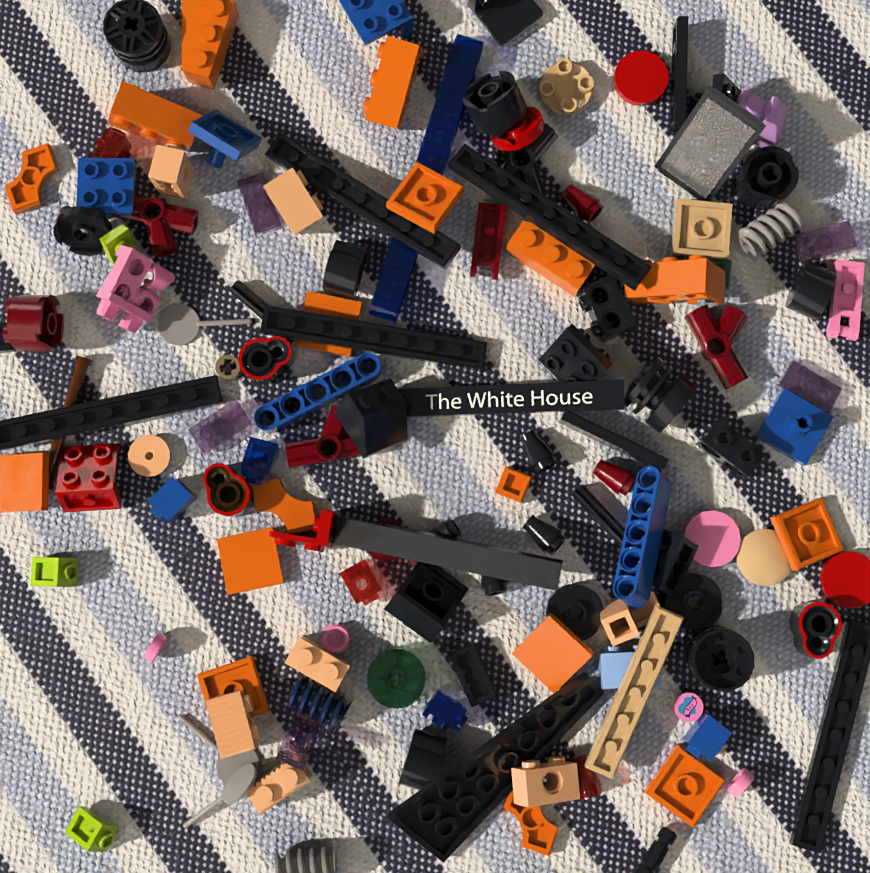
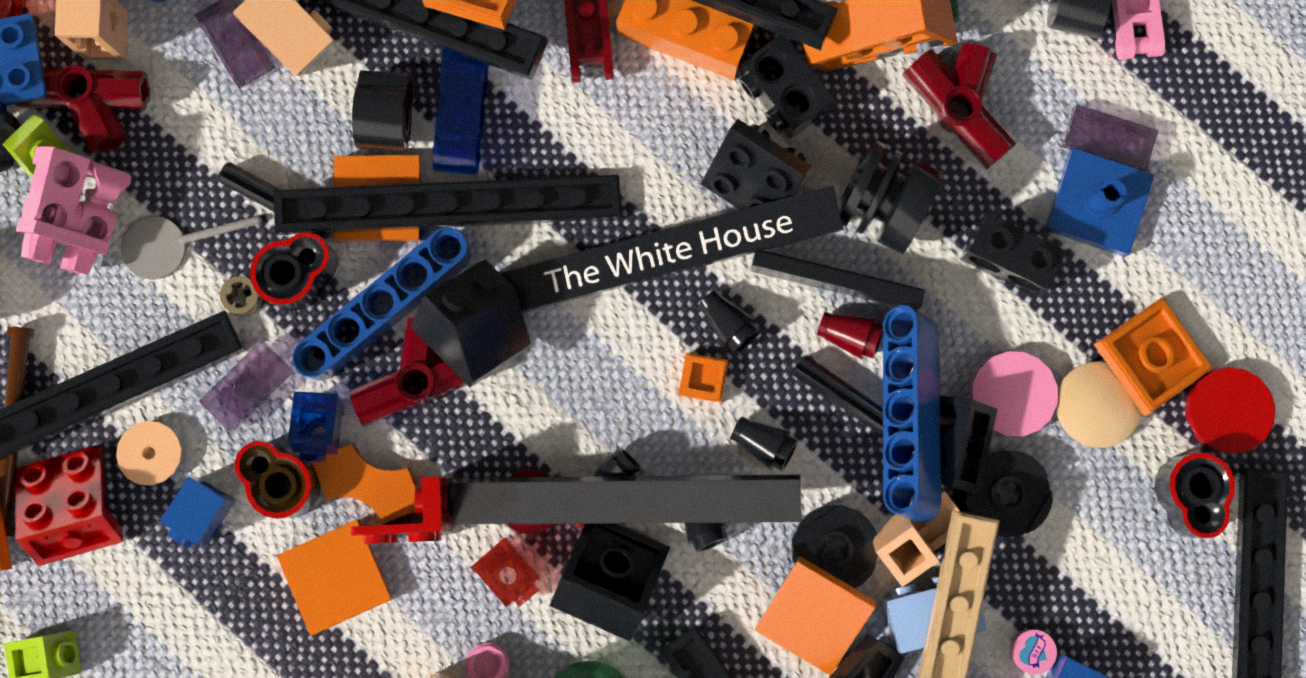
camera: 10 degrees left, 0 degrees up
black wheel [686,626,755,691] -> none

